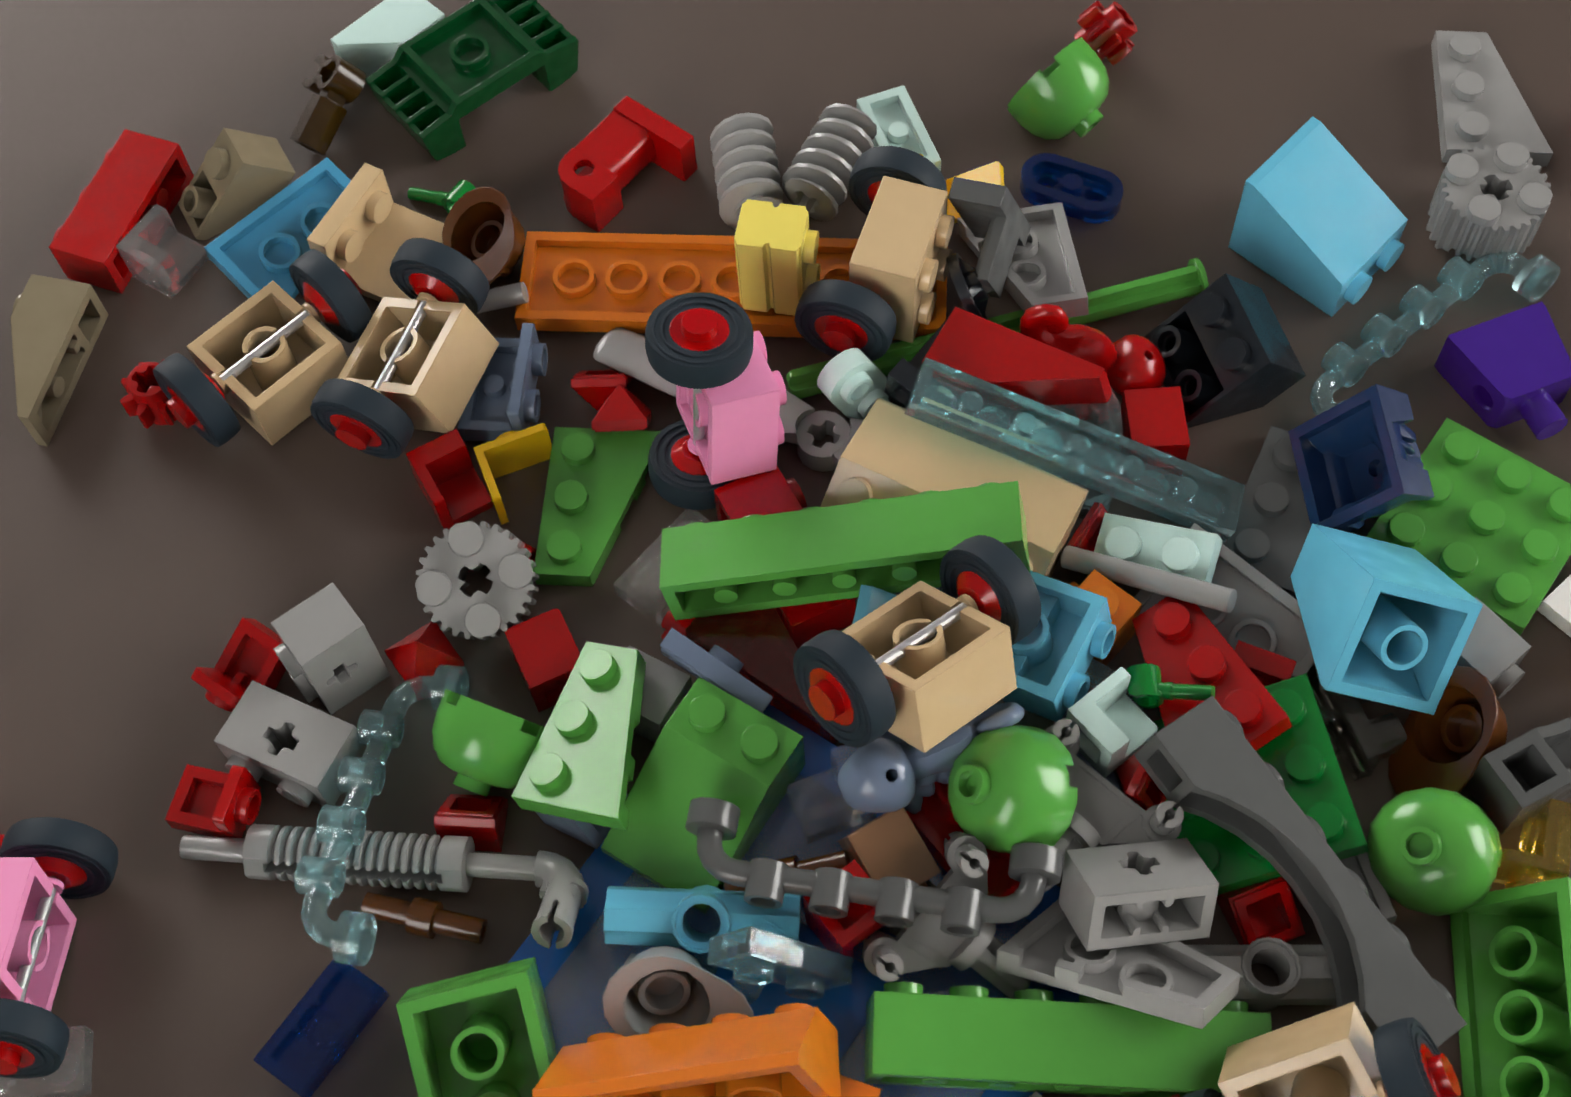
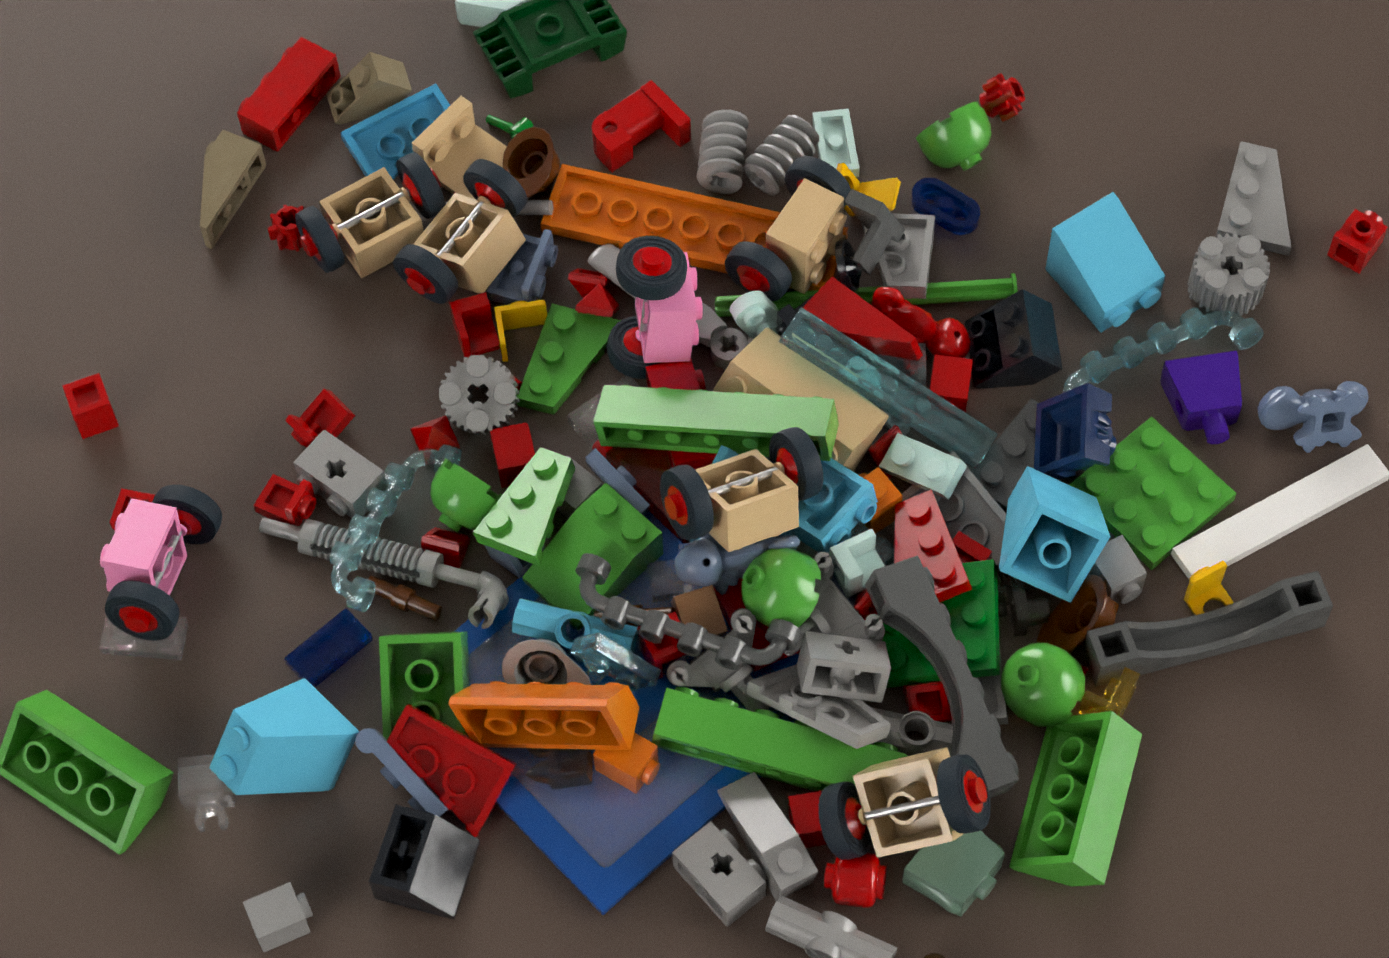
camera: 10 degrees right, 0 degrees up
clear panel [116,204,209,299] -> none
light grey brick [271,582,390,715] -> none
dark brown bar [290,54,366,156] -> none
light yellow brick [734,199,821,316] -> none
light grey bar [1061,545,1237,613] -> none
green hand [1126,663,1215,709] -> none

